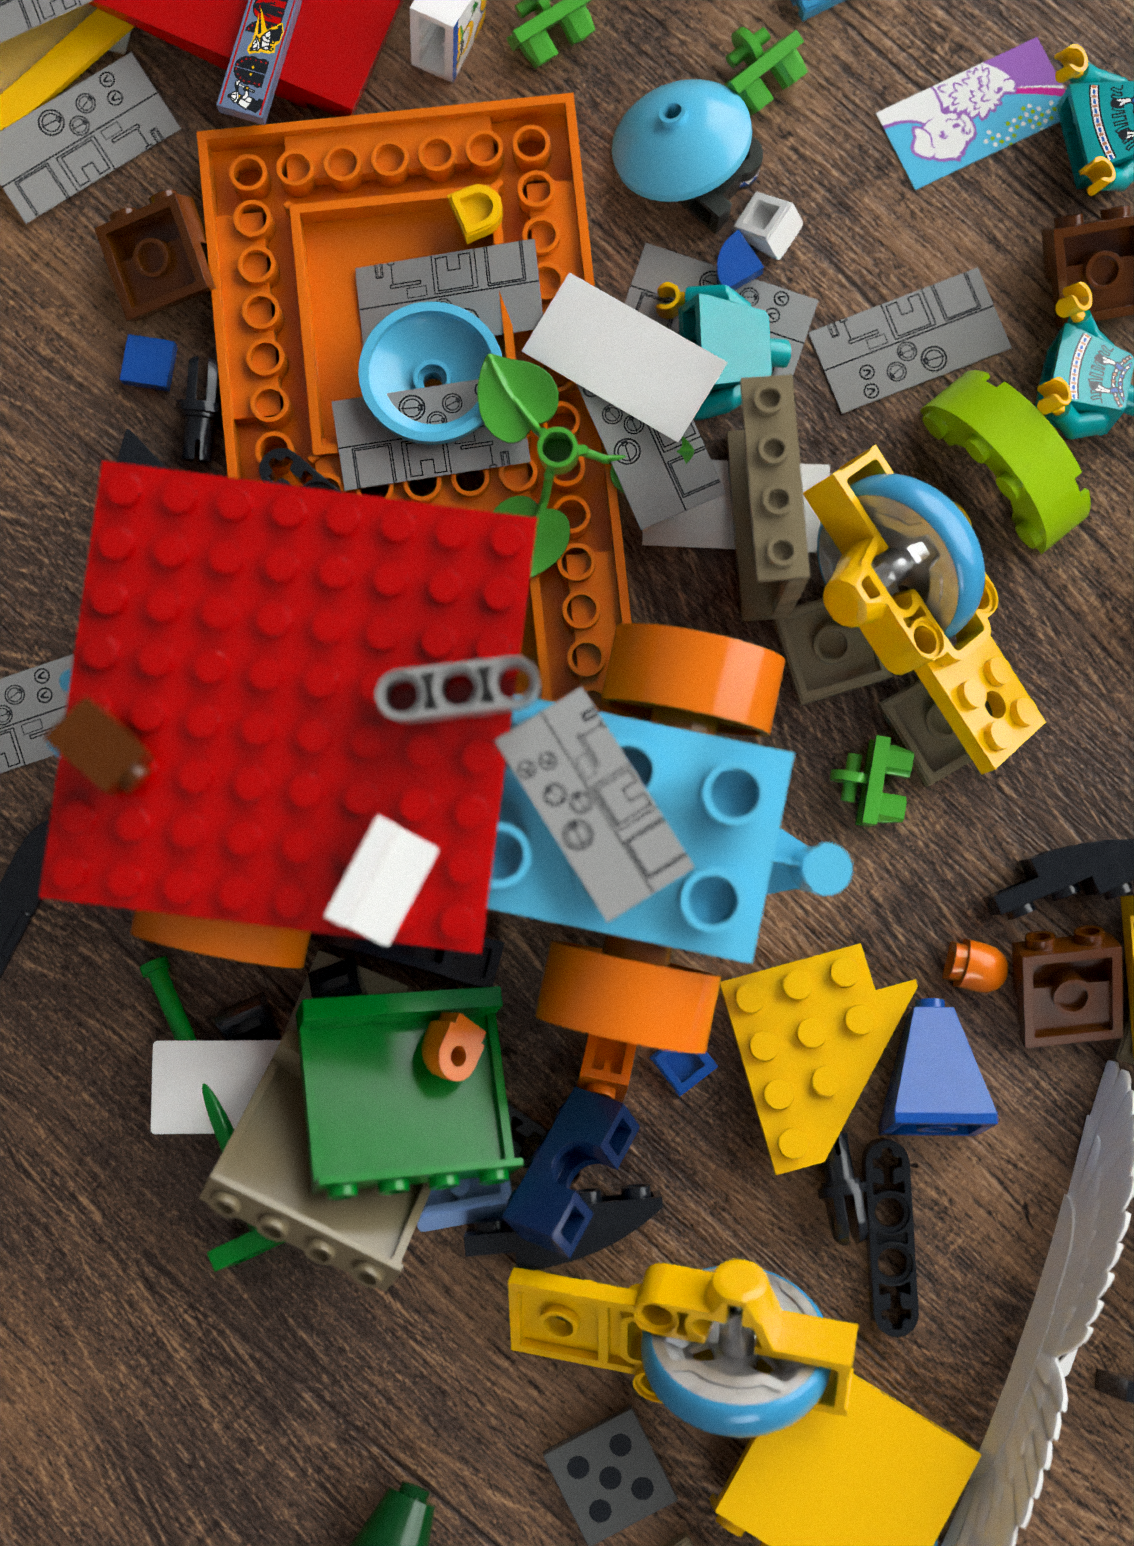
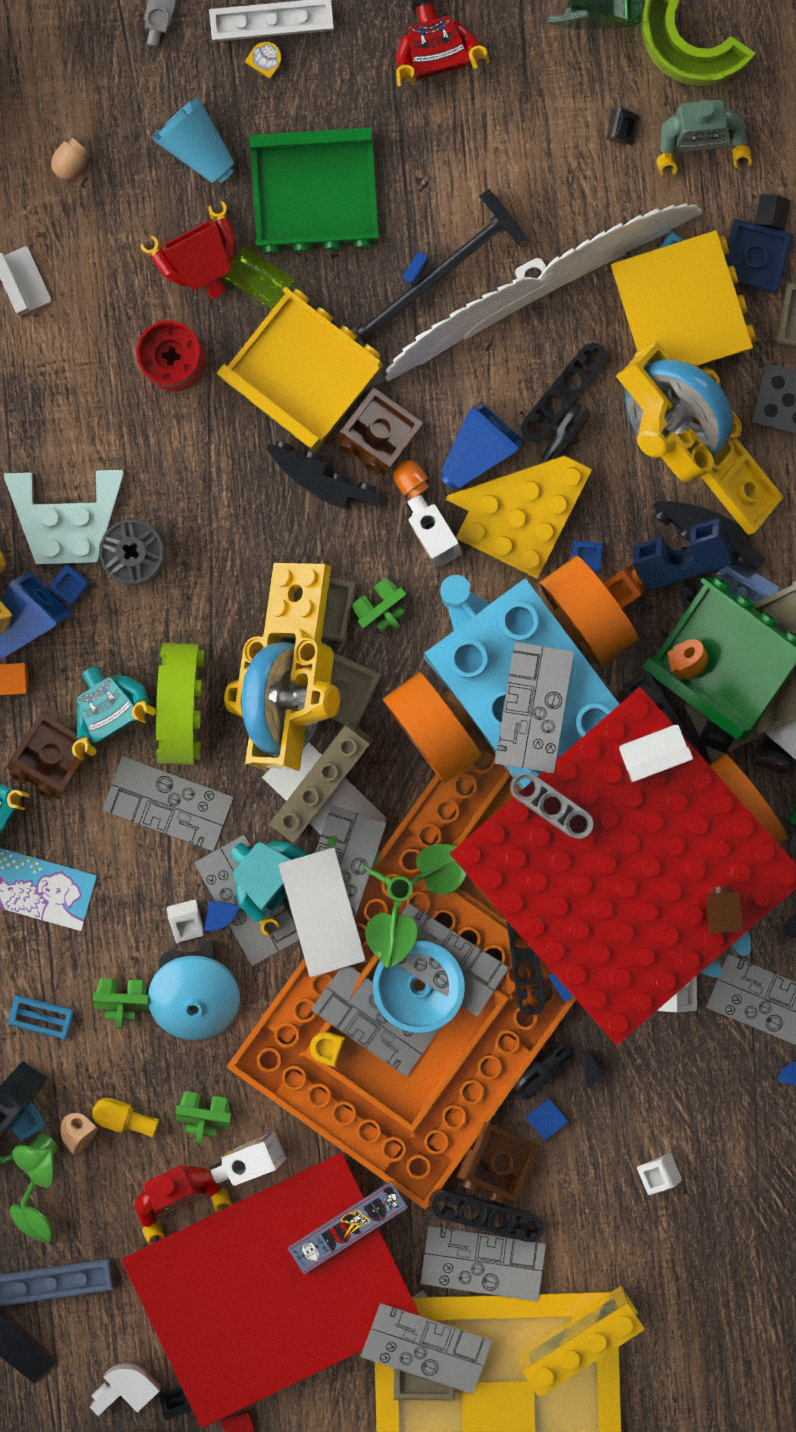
camera: 145 degrees left, 5 degrees up
none -> white torso [406,495,462,570]
none -> black beam [428,1188,544,1242]

